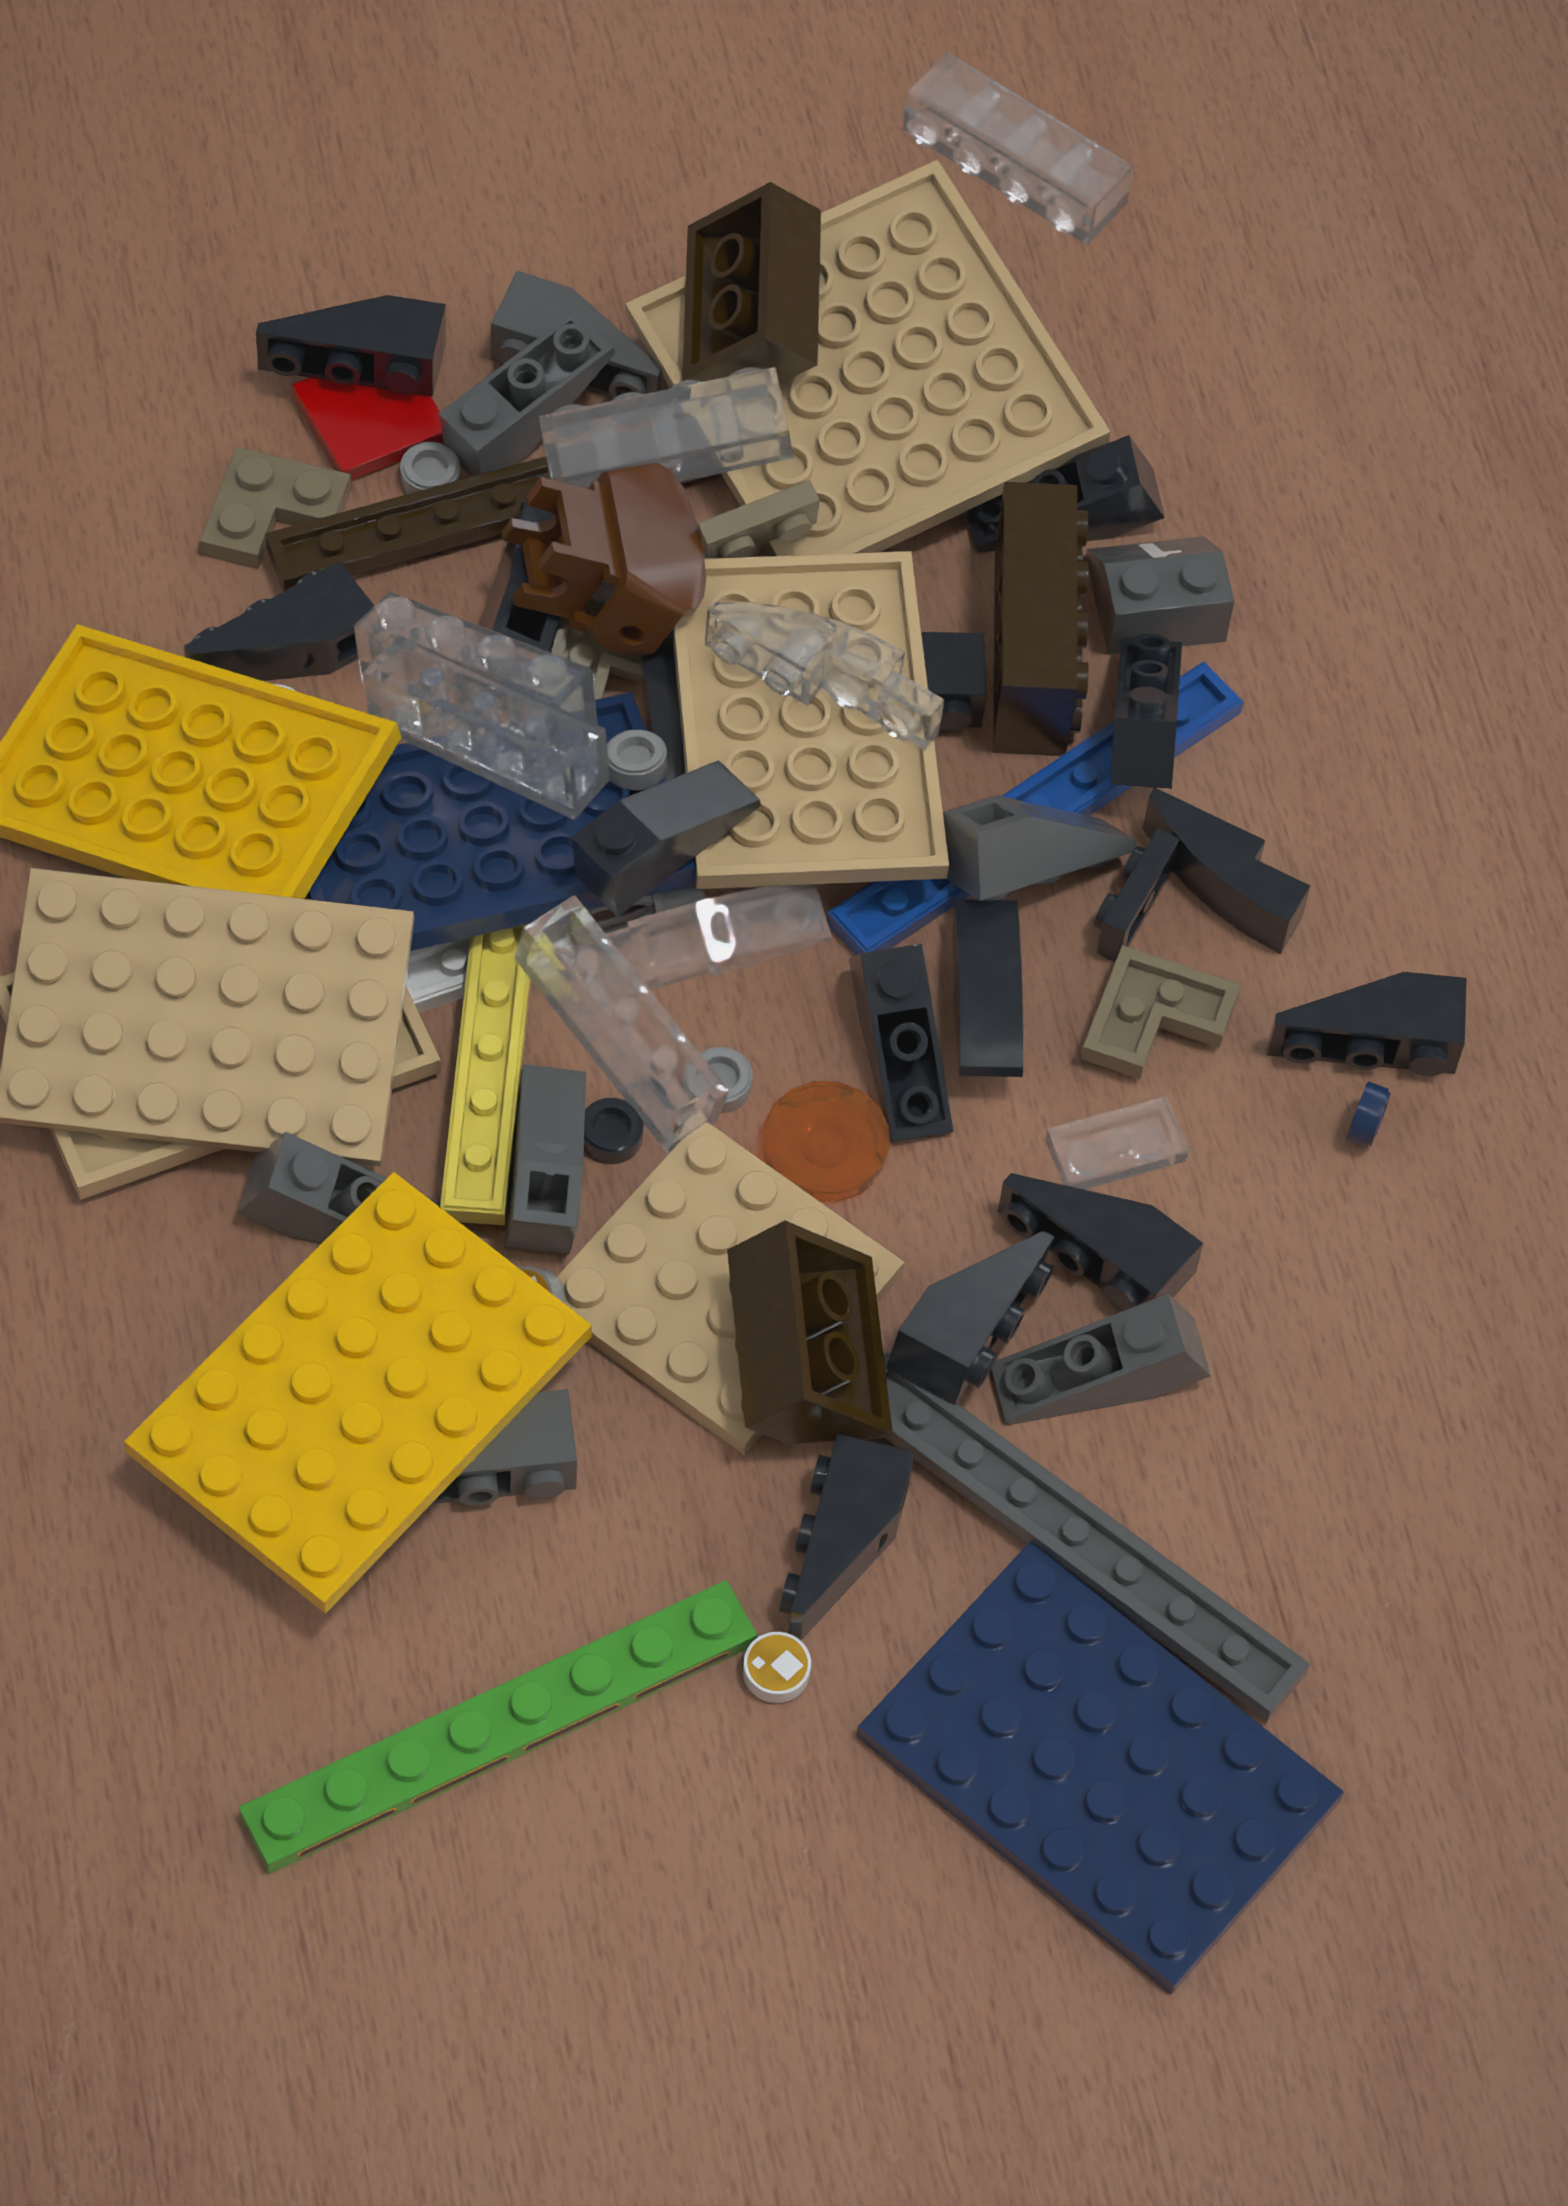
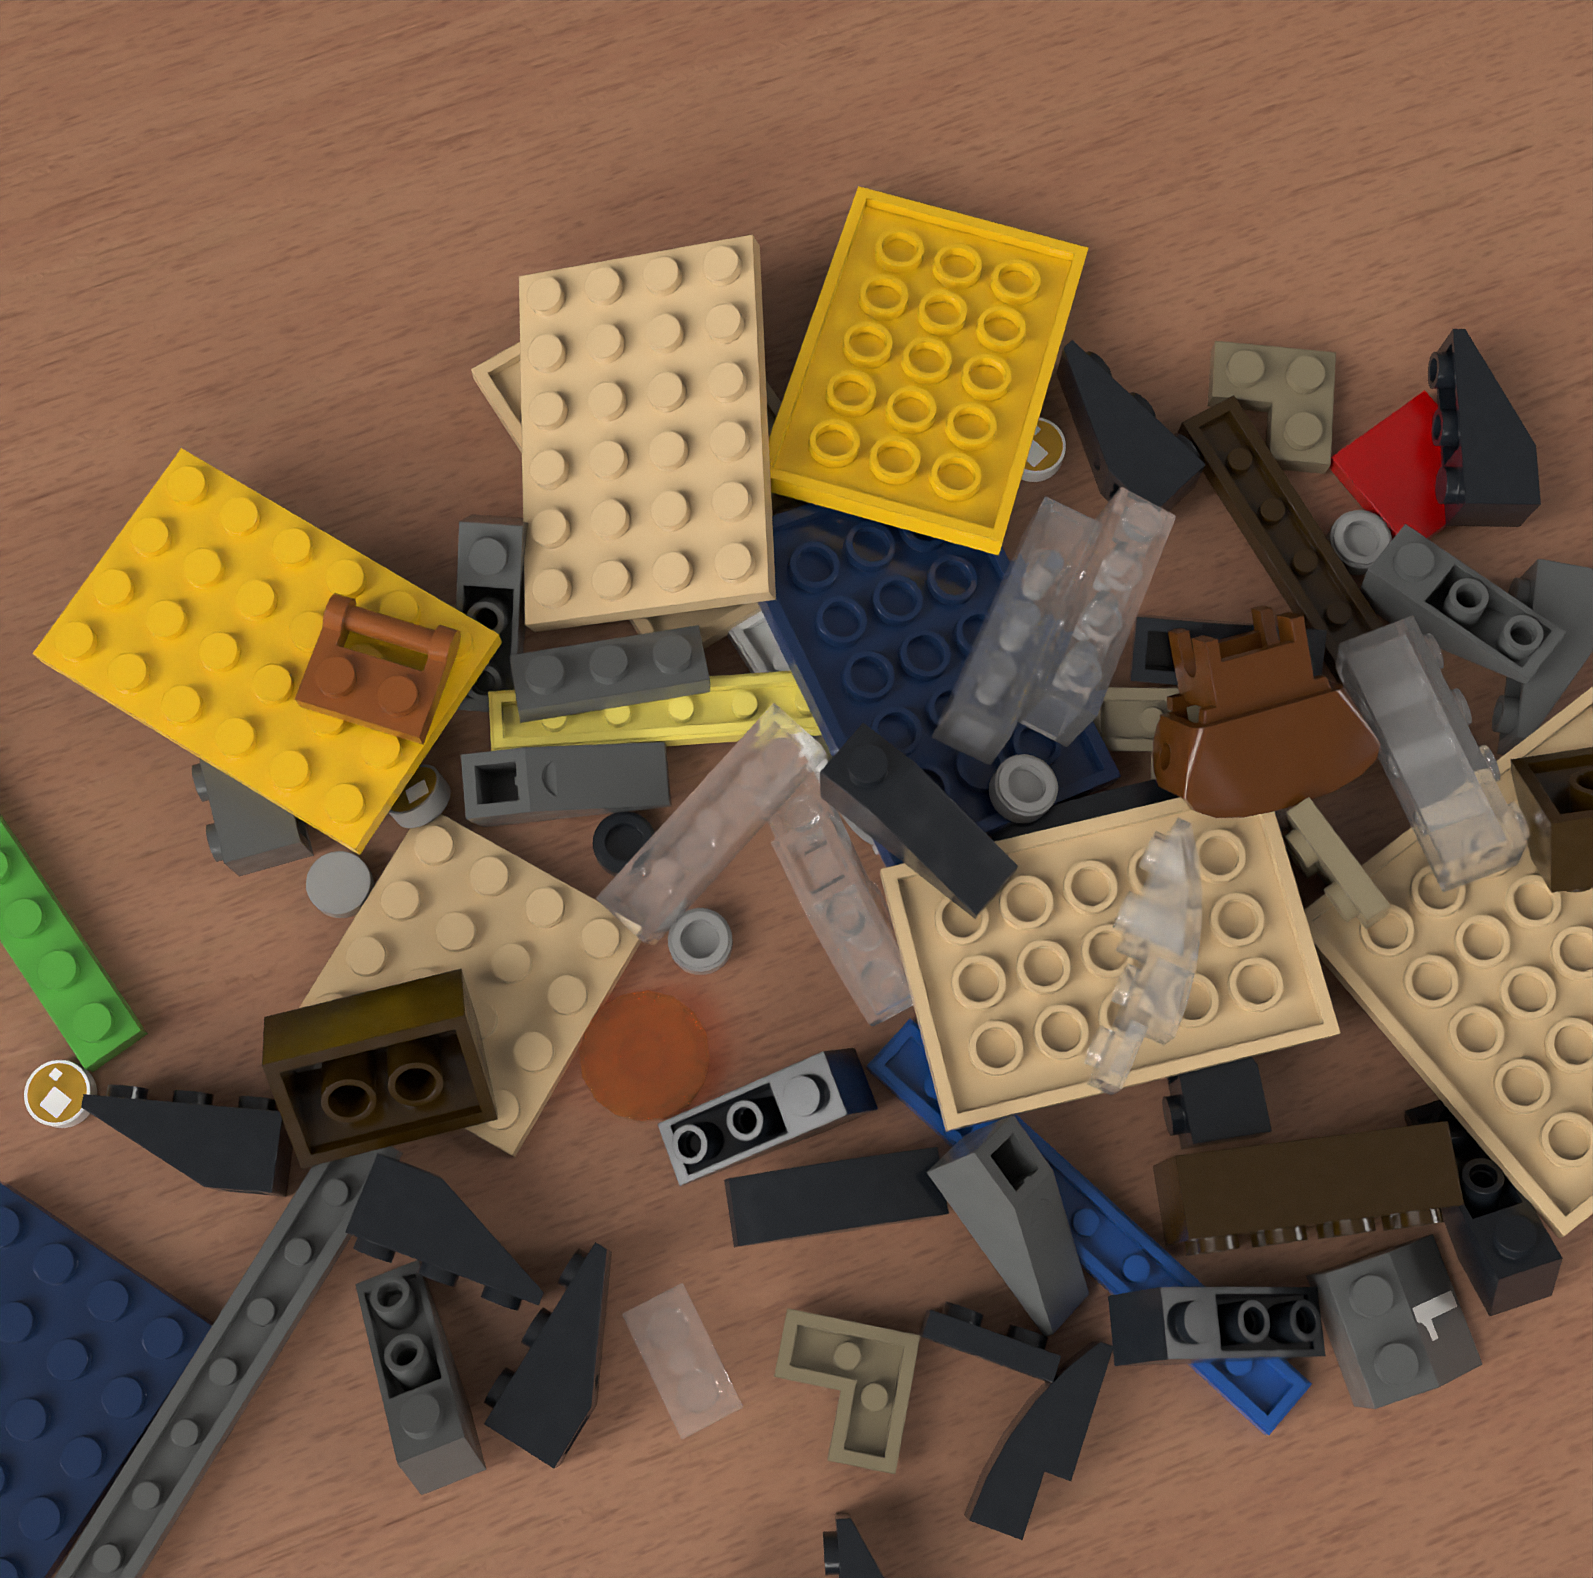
camera: 85 degrees right, 15 degrees up
none -> dark orange plate [294,593,461,745]
none -> light grey tile [306,851,374,918]
none -> dark grey plate [509,625,710,723]

